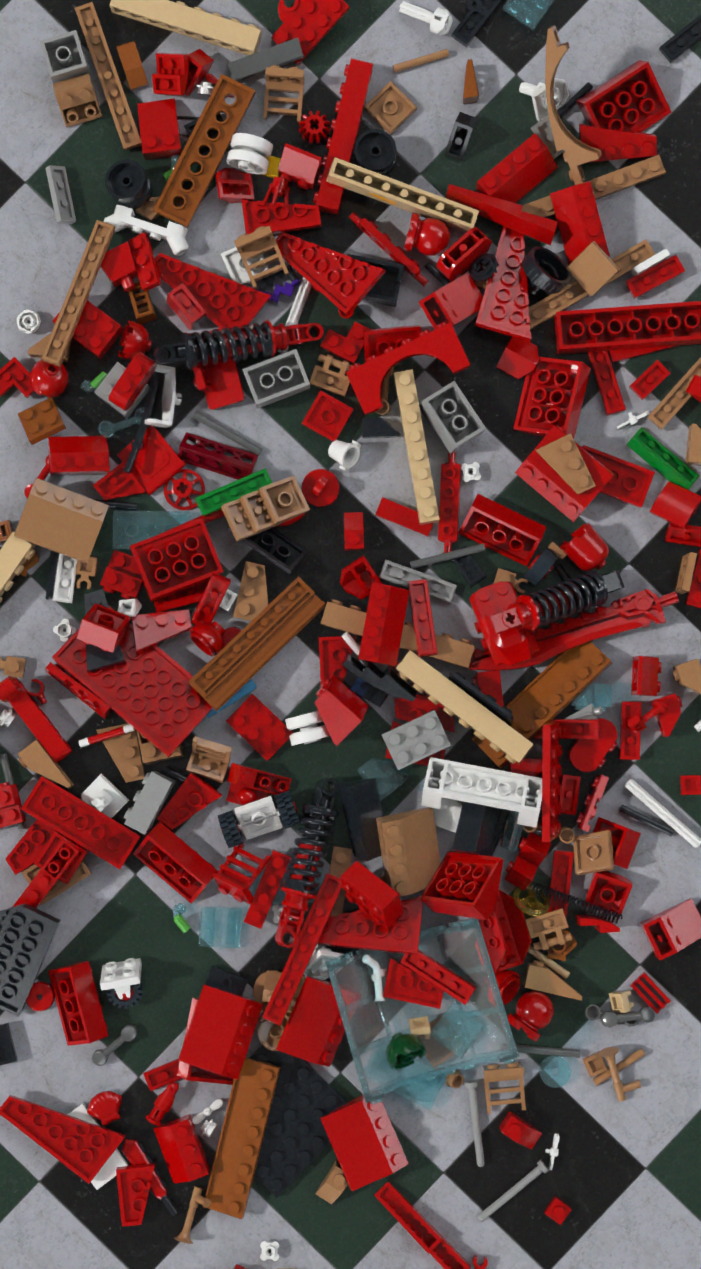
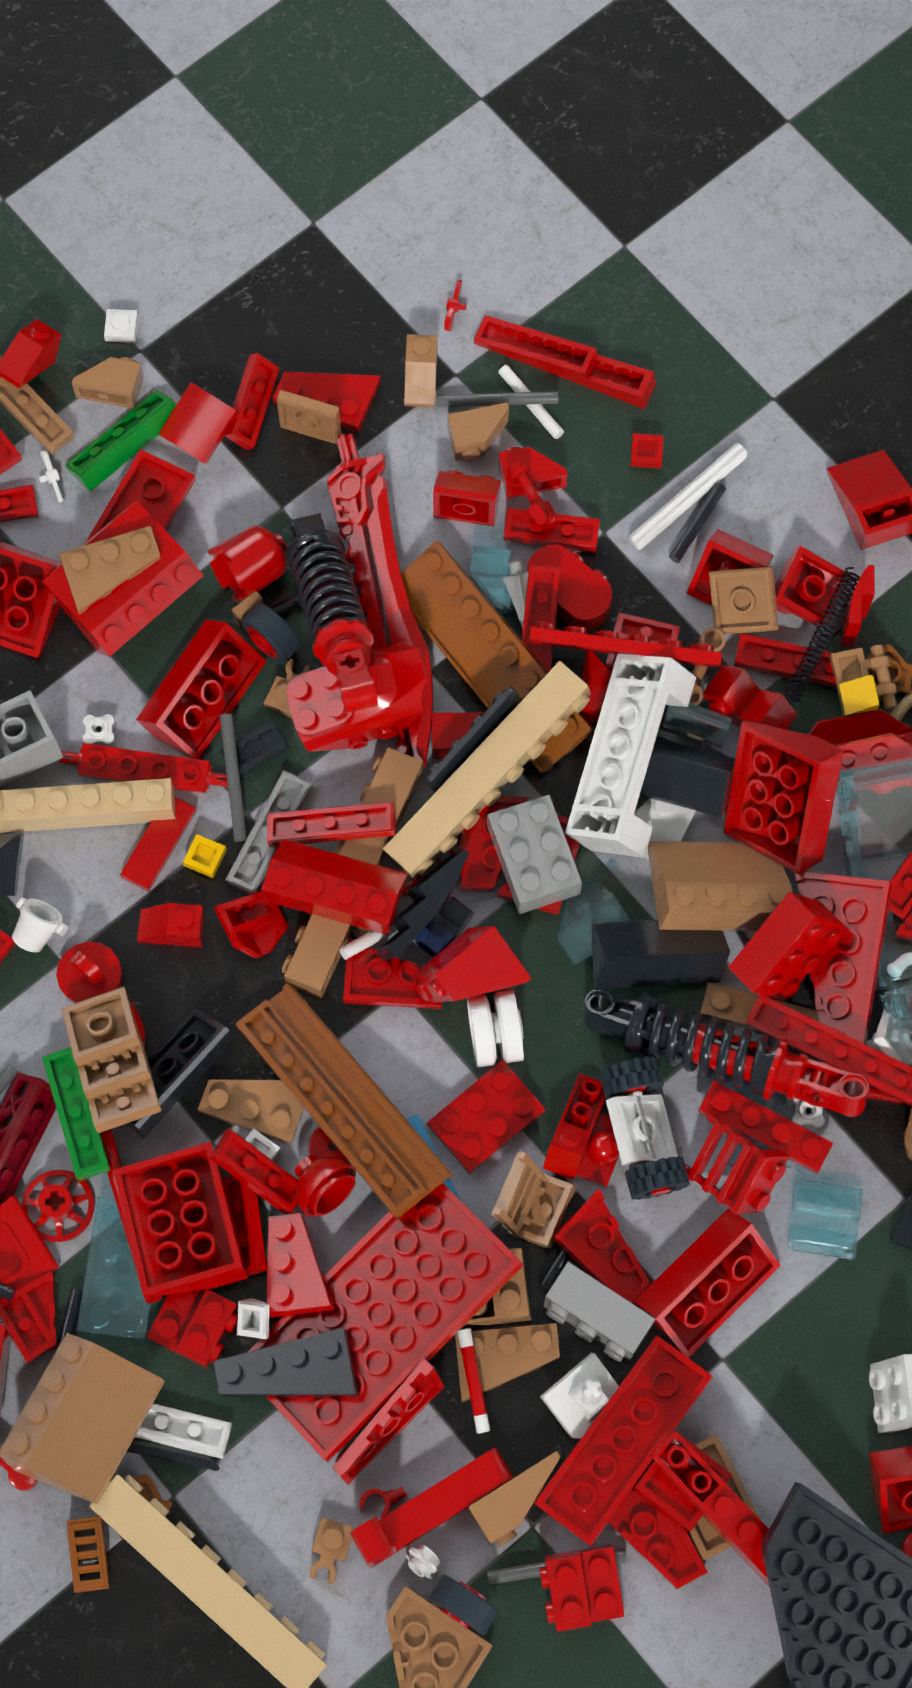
camera: 85 degrees left, 15 degrees down
white plate [53,619,76,642] -> none
medium nougat plate [76,557,98,590] -> none
red slope [77,603,131,653] -> none
arm [173,903,190,933] -> none
clear yellow piece [513,884,550,916] -> none
red wing [576,774,609,832] -> none
none -> yellow plate [183,834,227,878]
none -> yellow slope [838,675,879,716]

